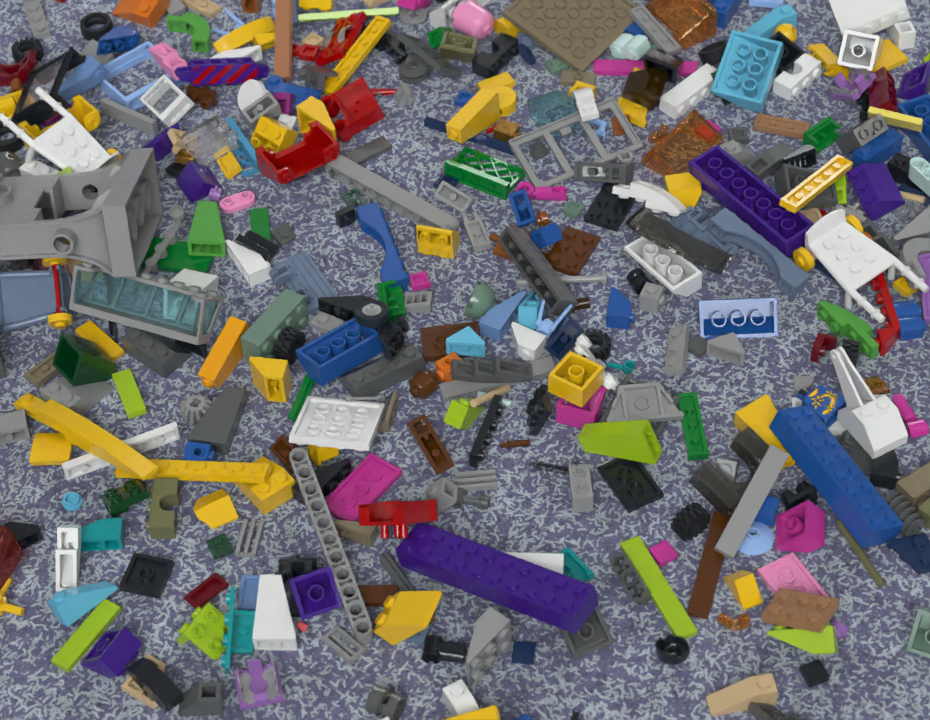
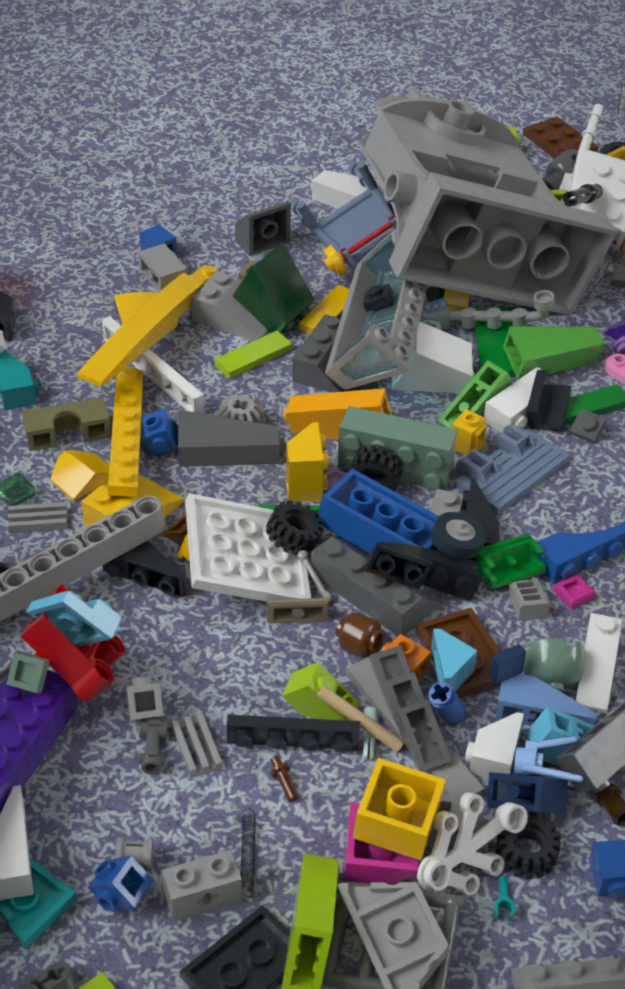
camera: 70 degrees right, 5 degrees down
medium azure plate [62,492,83,511] -> none
dark green plate [100,480,150,518] -> none
dark pink tile [325,453,403,521] -> none
reddish brown slope [407,414,455,475] -> none
black plate [526,384,552,436] -> none
none -> sand green plate [6,651,50,693]
none -> medium azure plate [27,591,122,647]
none -> blue brick [87,855,154,912]
none -> light grey bush [115,837,154,870]
none -> black tyre [266,500,324,555]
none -> black plate [363,284,393,312]
none -> blue piece [429,682,466,724]
none -> bright green slope [437,360,513,428]
none -> yellow window [451,409,487,455]
none -> dark blue tile [490,644,526,684]
none -> black pin [563,183,603,207]
none -> white slope [576,613,622,713]

